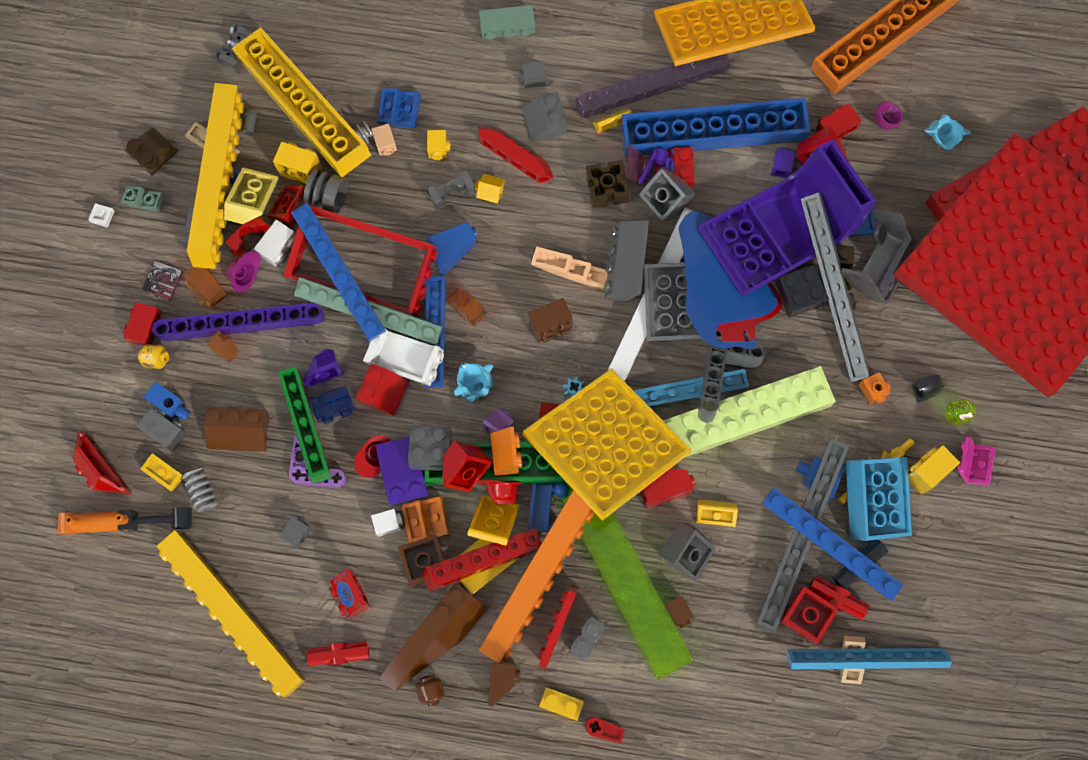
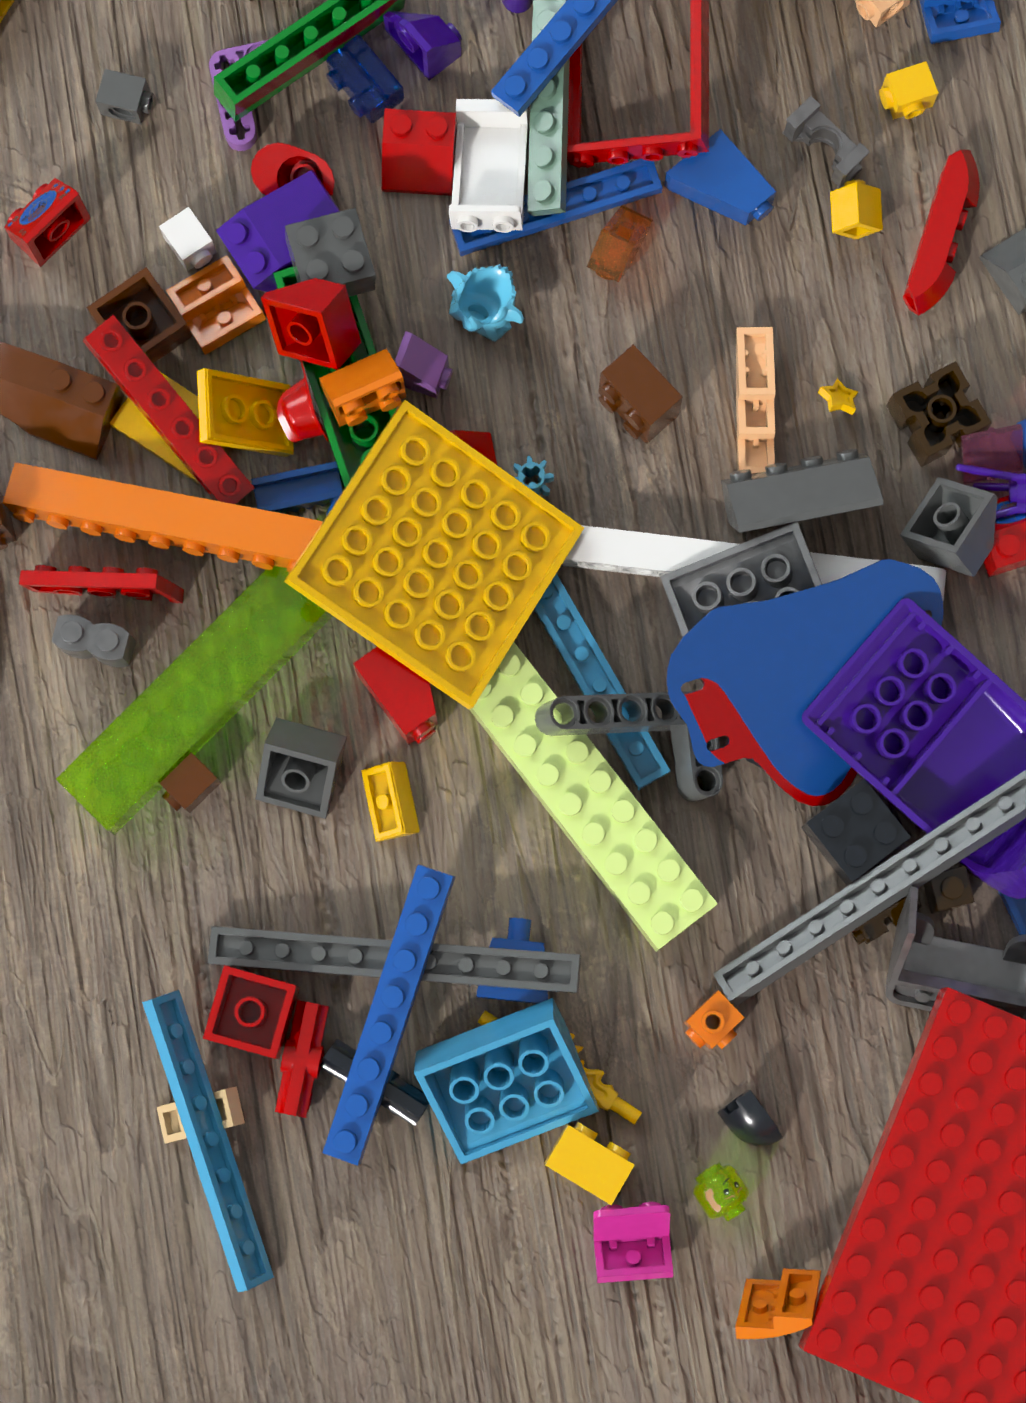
camera: 70 degrees right, 5 degrees up
none -> orange slope [735,1268,821,1339]
none -> yellow piece [818,378,859,415]

